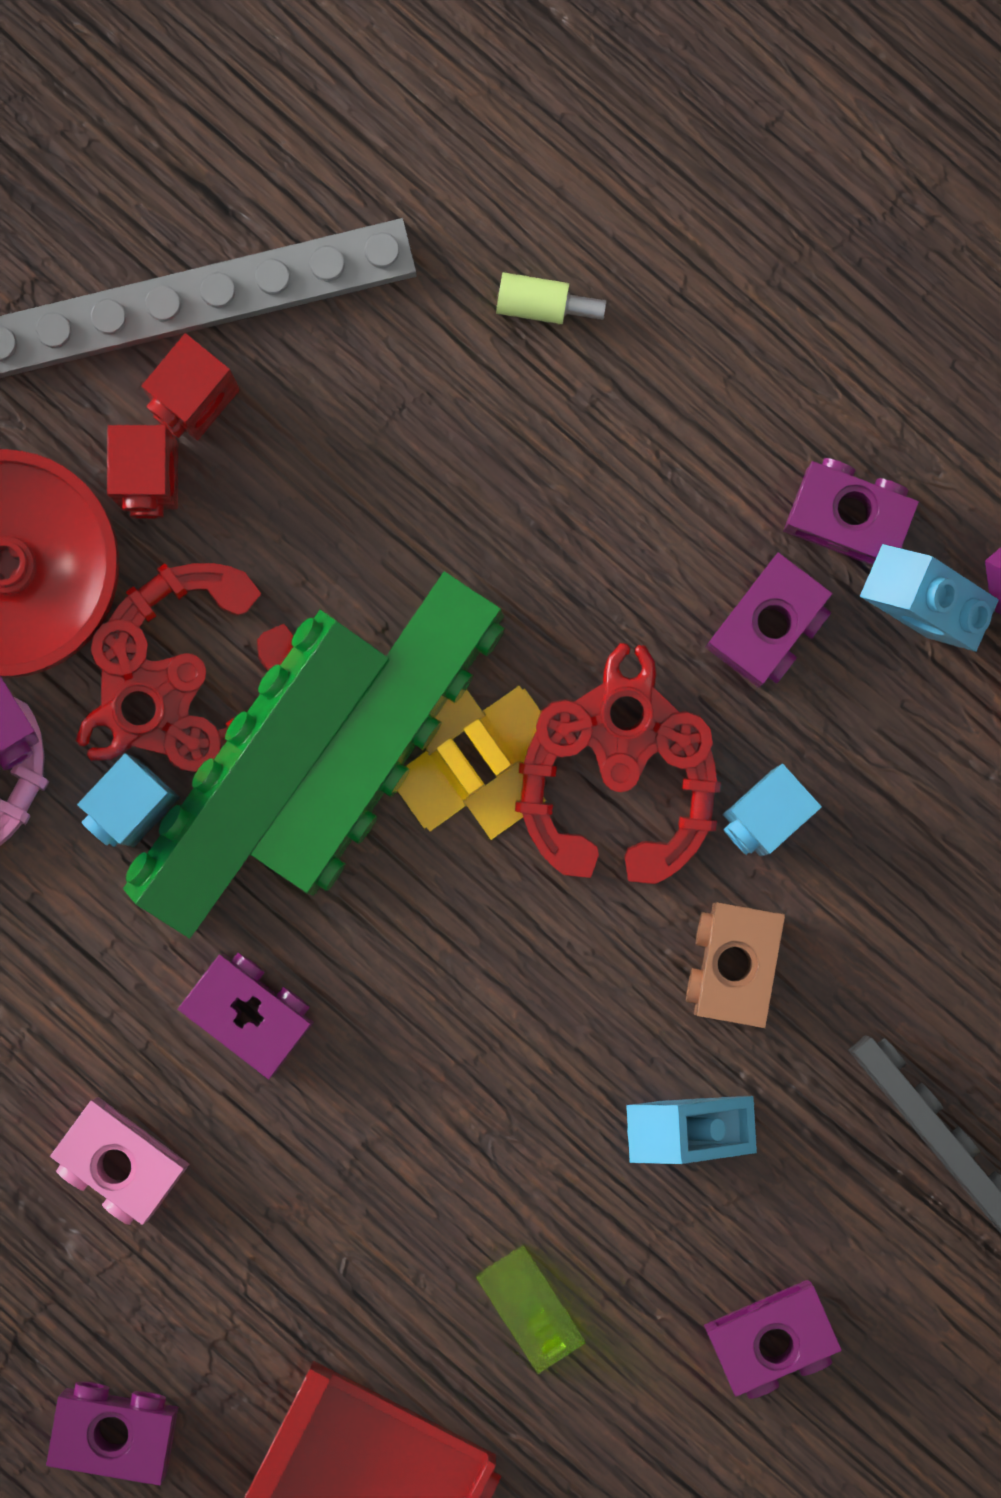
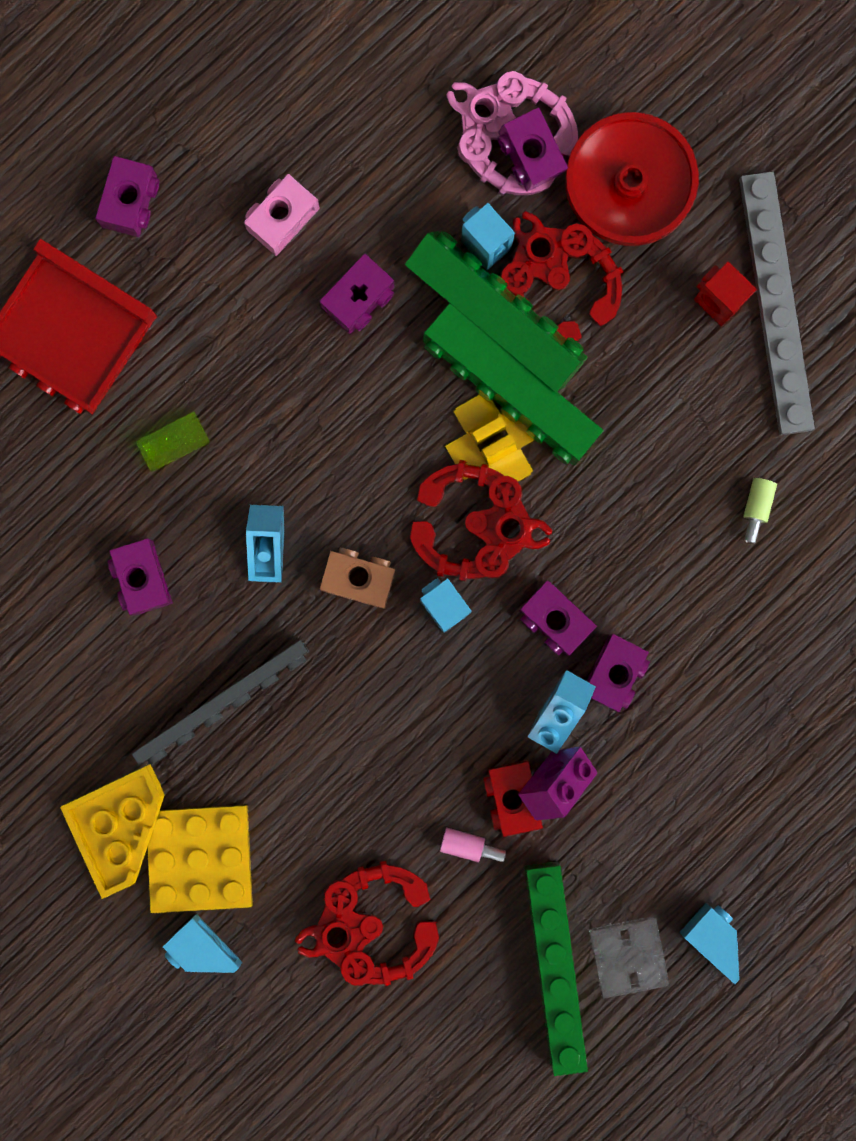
camera: 90 degrees right, 0 degrees up
red brick [107,425,179,519] -> none

